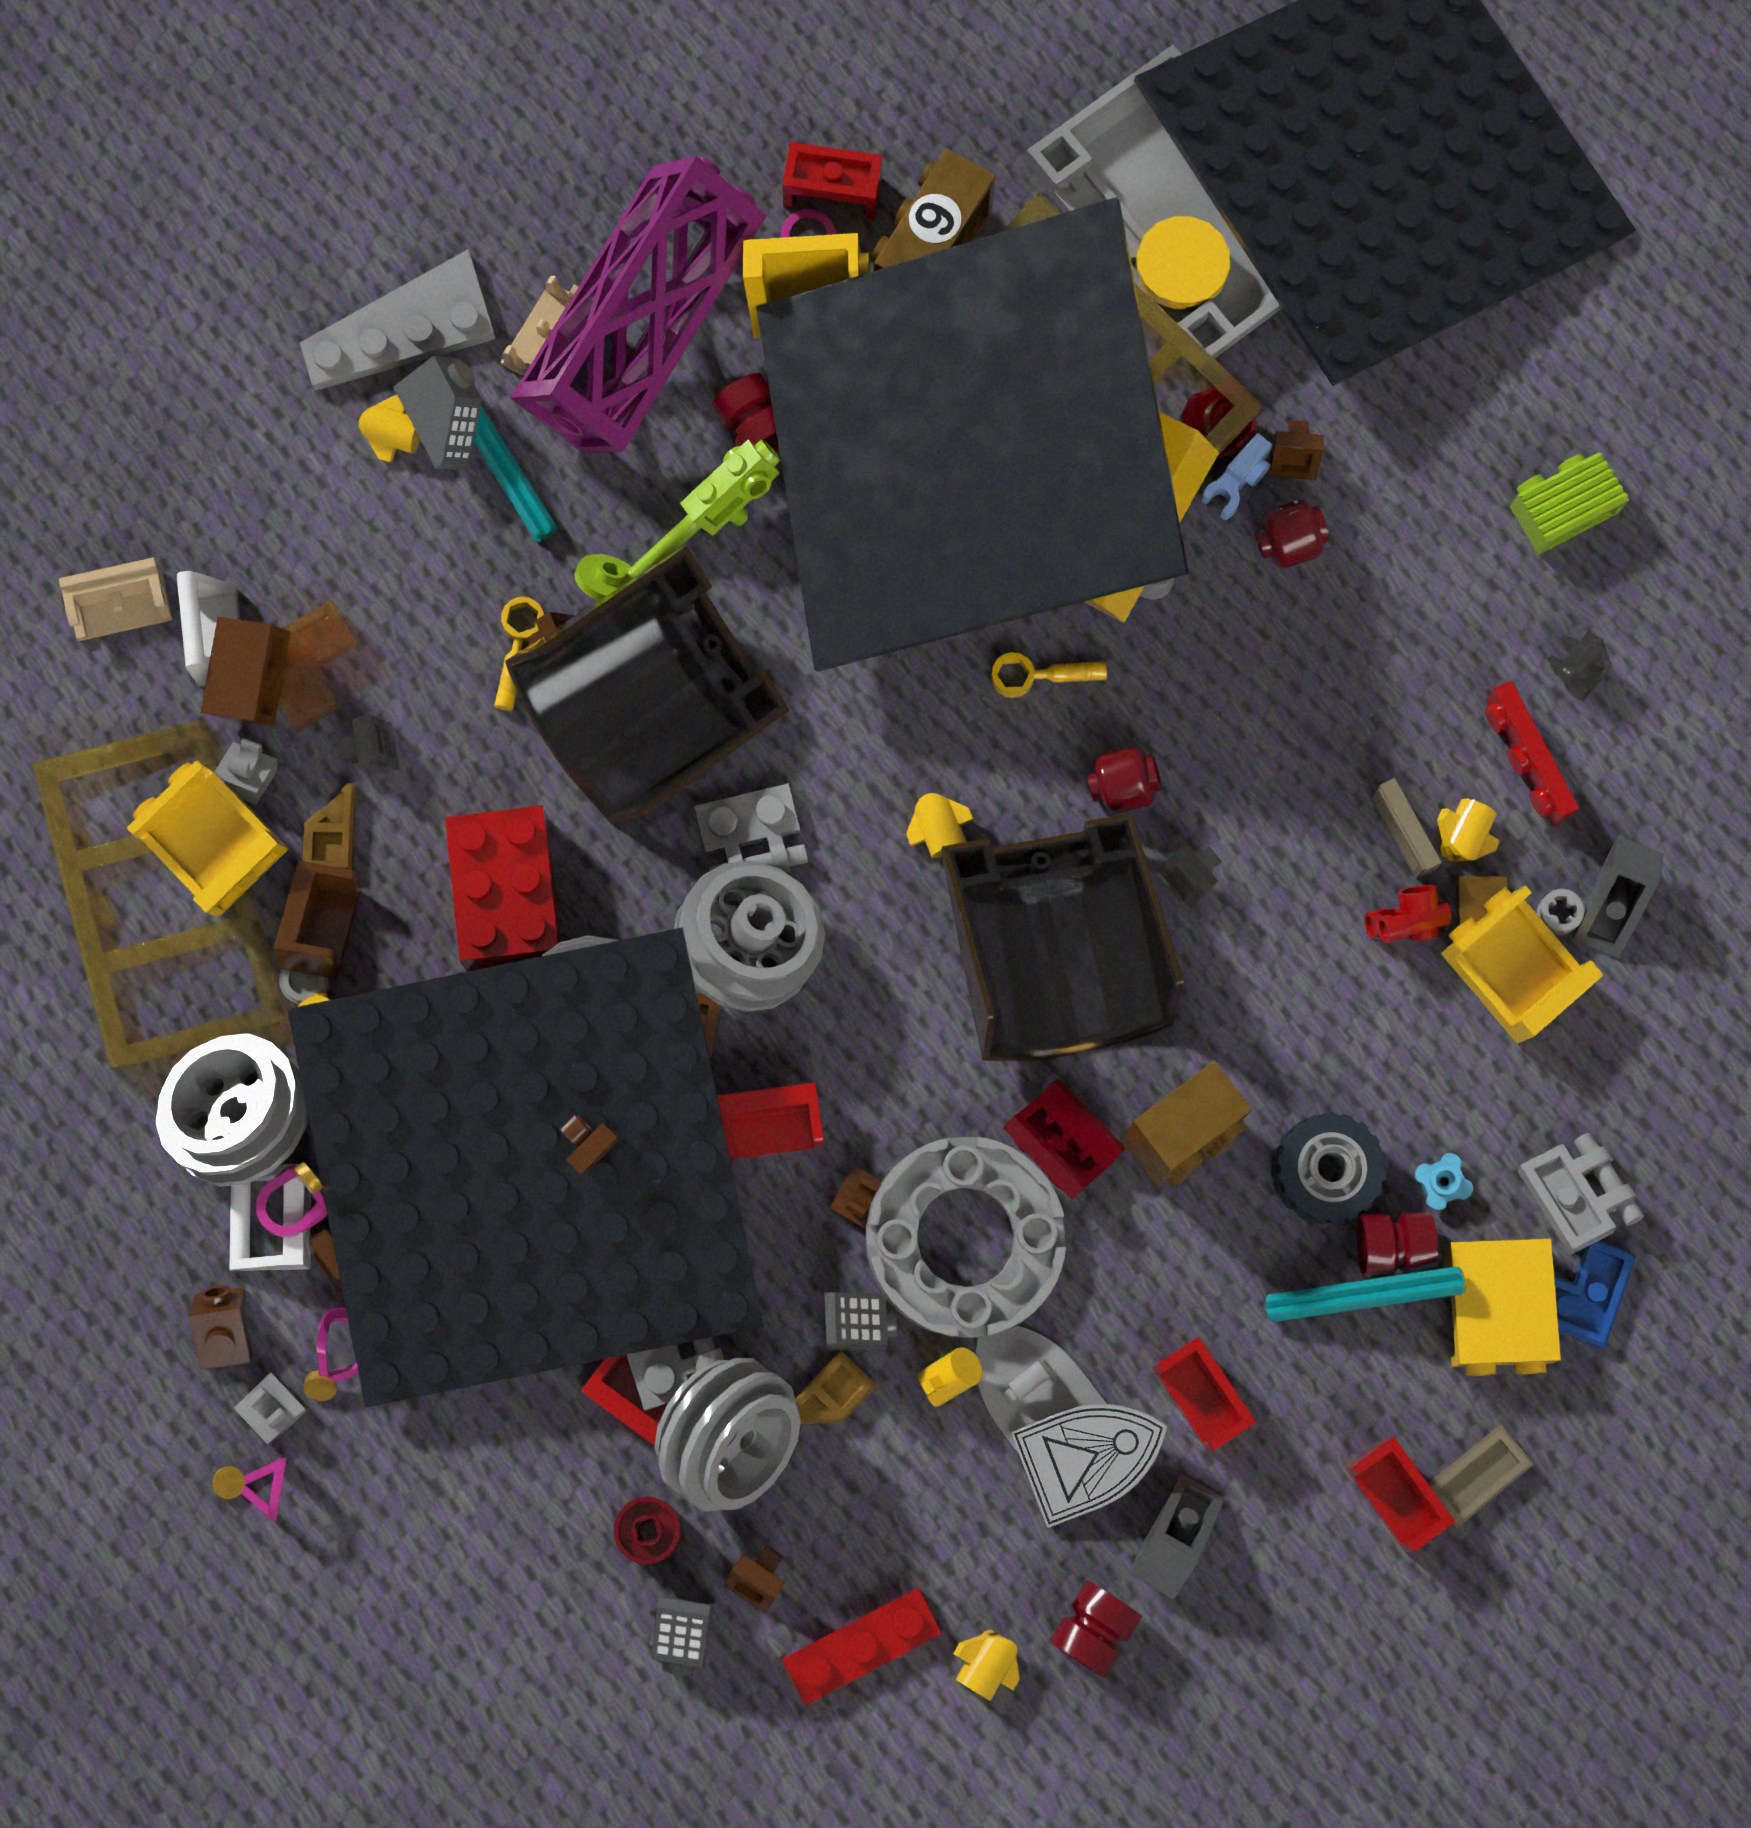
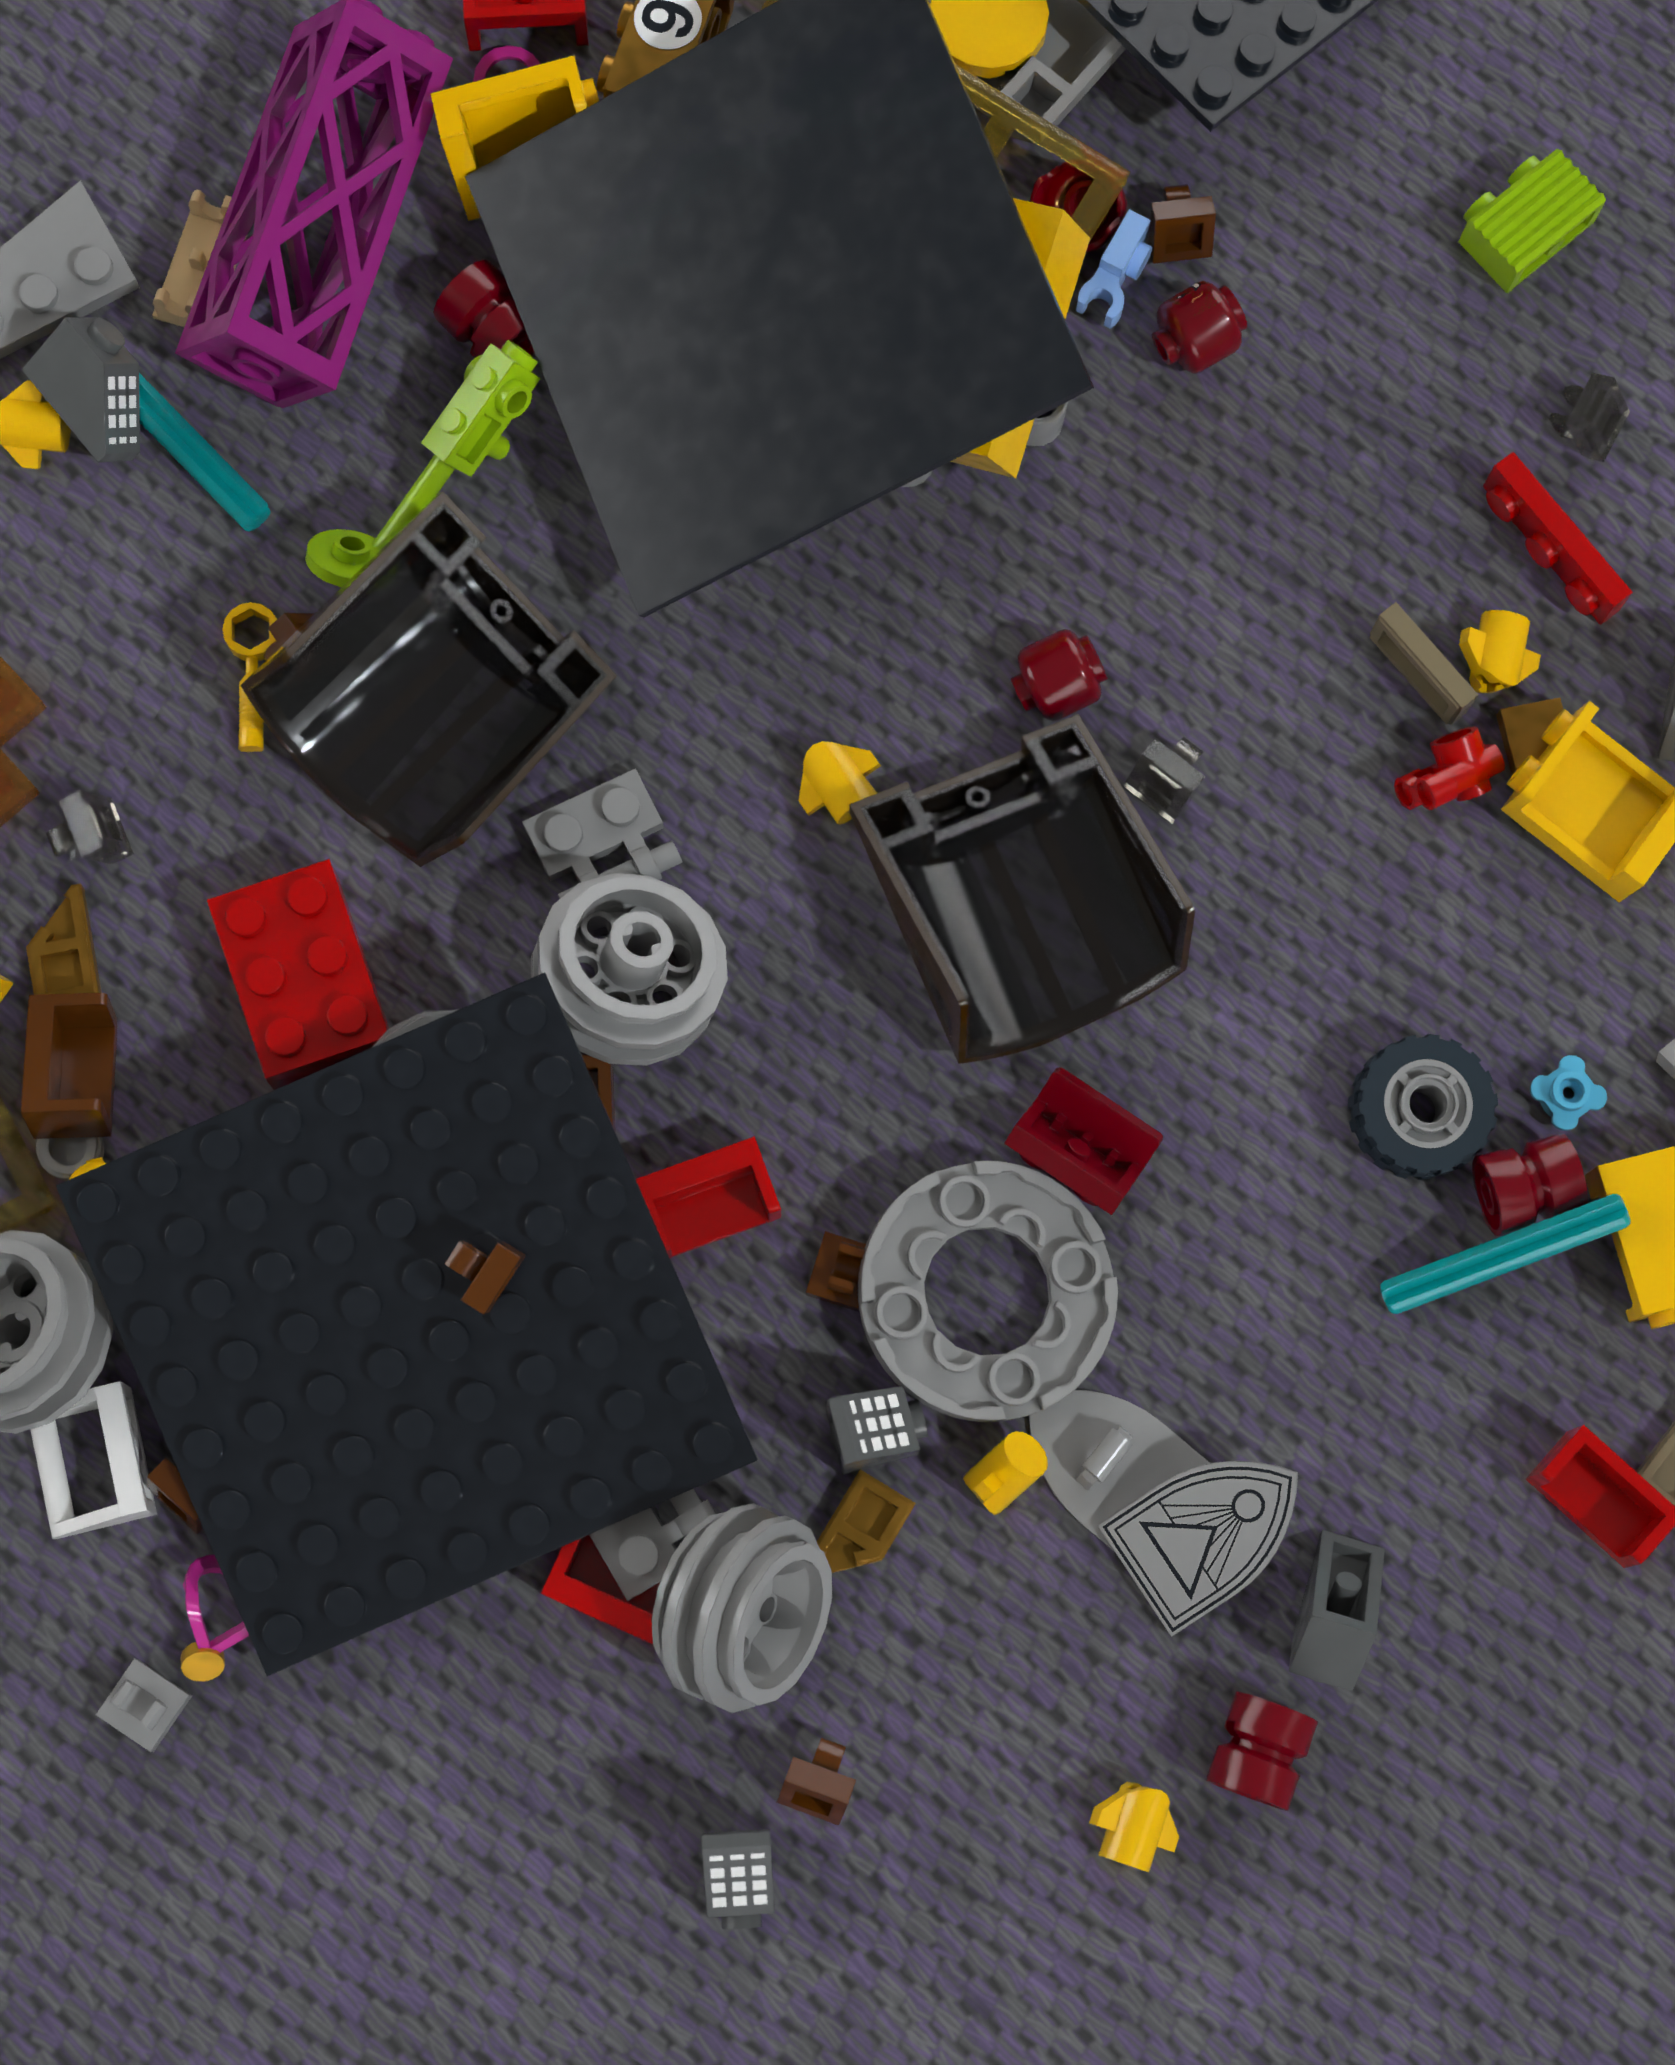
camera: 15 degrees left, 0 degrees up
reddish brown bracket [189,1285,252,1370] -> none
piece [212,1457,287,1522] -> none
dark pink piece [256,1162,327,1237] -> none
dark red wheel [613,1497,683,1565] -> none
red plate [782,1587,942,1706] -> none
yellow piece [991,652,1107,698] -> none
pearl gold brick [1121,1060,1253,1189] -> none
red panel [1152,1337,1256,1453] -> none
light grey bush [1537,889,1585,936] -> none

